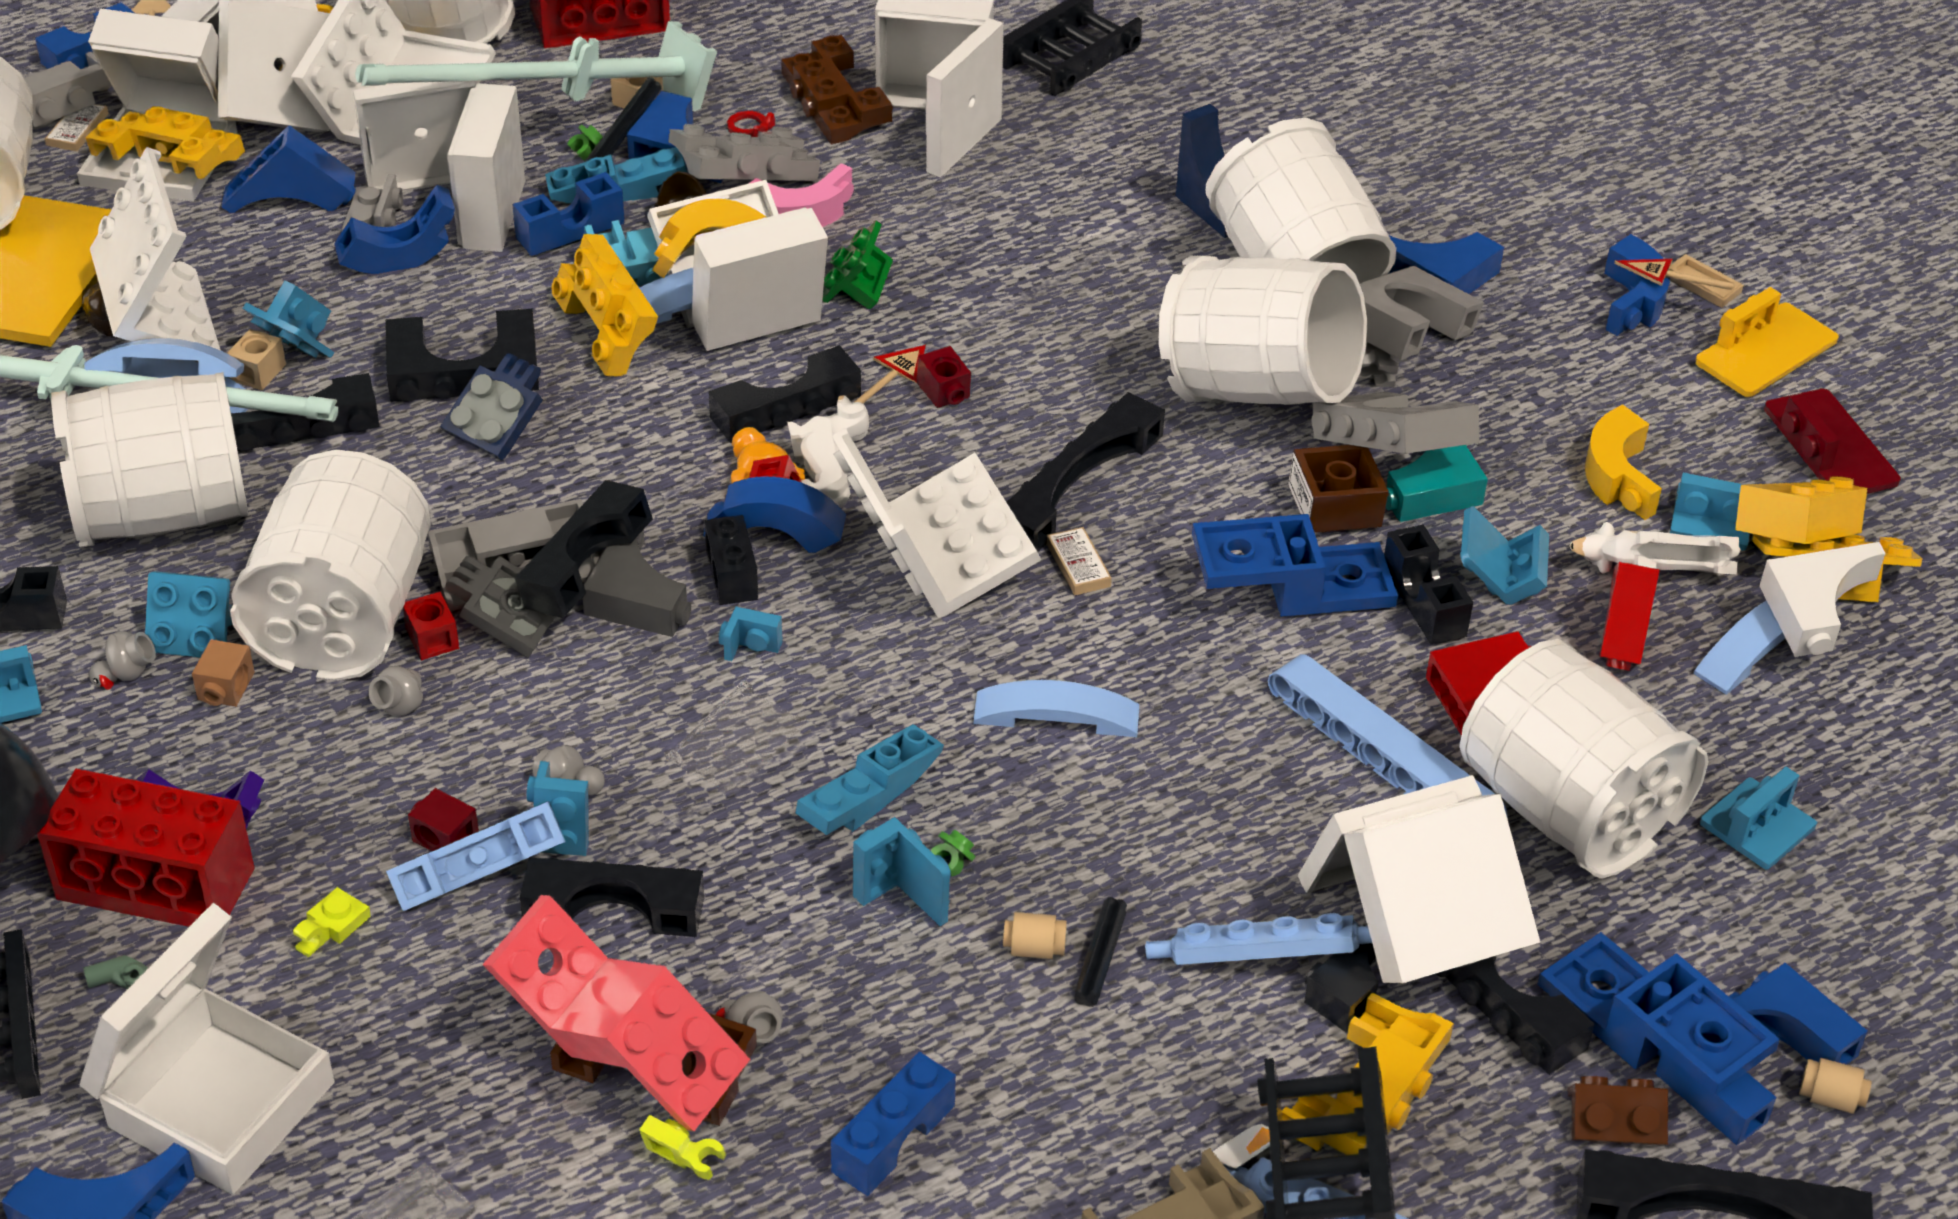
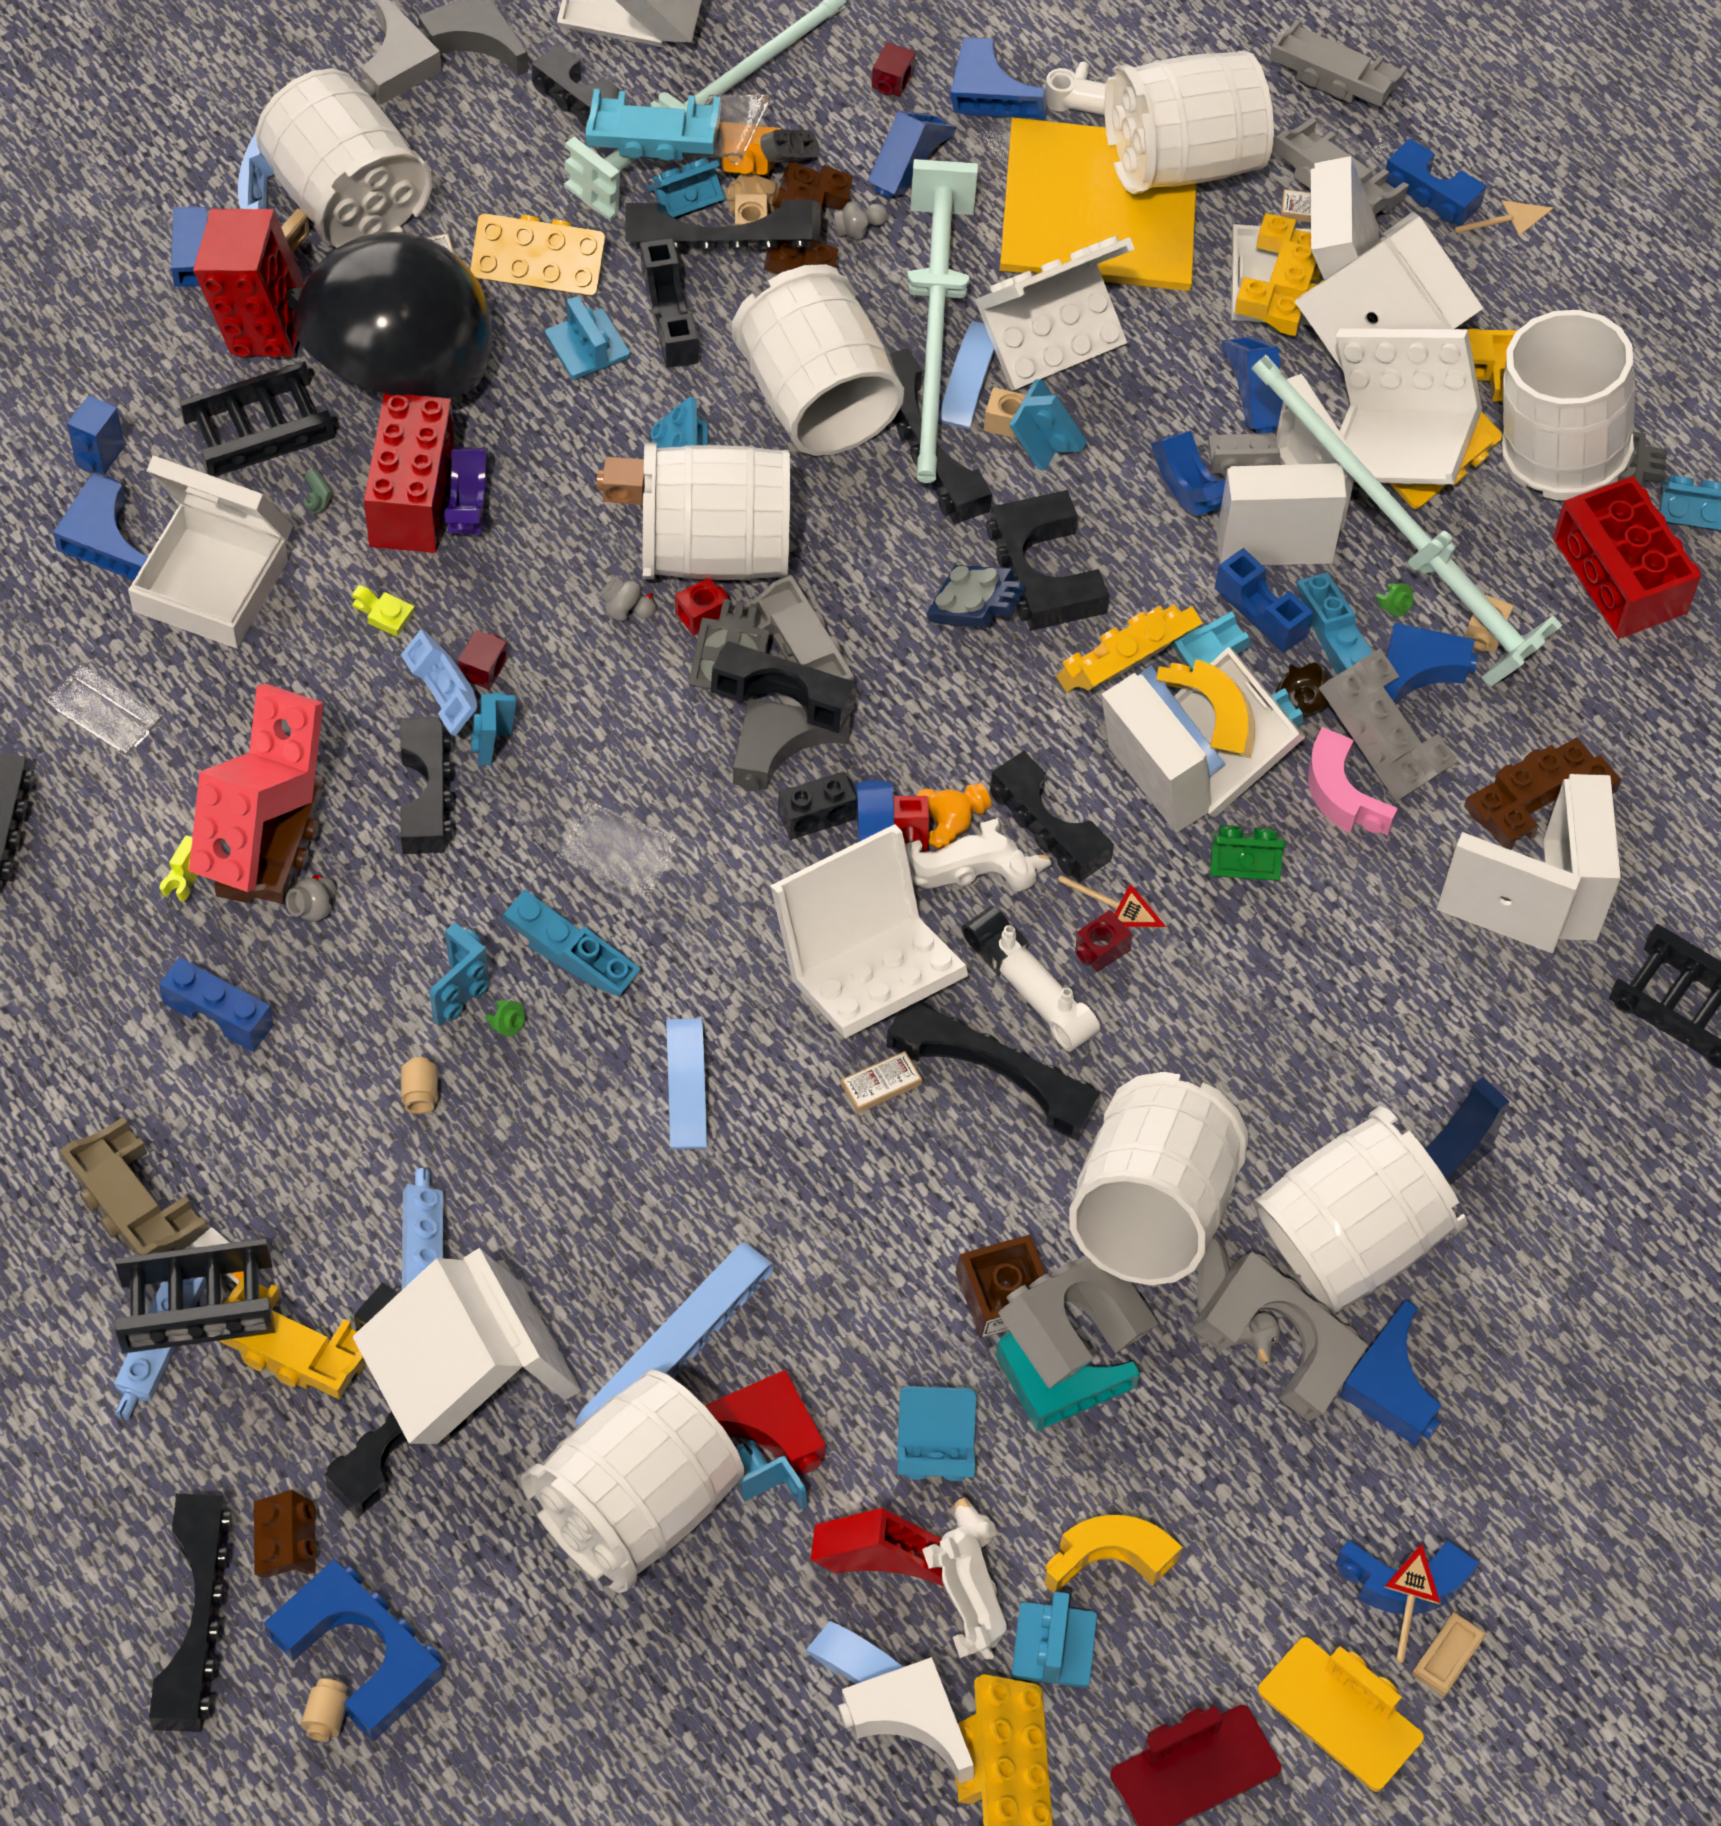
camera: 80 degrees right, 15 degrees up
light blue slope [84,338,244,377] -> none
light grey animal [89,631,156,690] -> none
light grey animal [533,745,605,795] -> none
black axle [584,77,662,162] -> none
dark azure bracket [719,607,783,661] -> none
red piece [727,111,775,137] -> none
black axle [1074,897,1127,1007] -> none
blue bracket [1192,514,1398,617] -> none
black arch [1384,524,1473,645] -> none
blue bracket [1537,932,1780,1096] -> none
dark azure bracket [1700,766,1817,870] -> none
yellow wedge [1735,477,1867,544] -> none
none -> white piece [962,906,1100,1052]

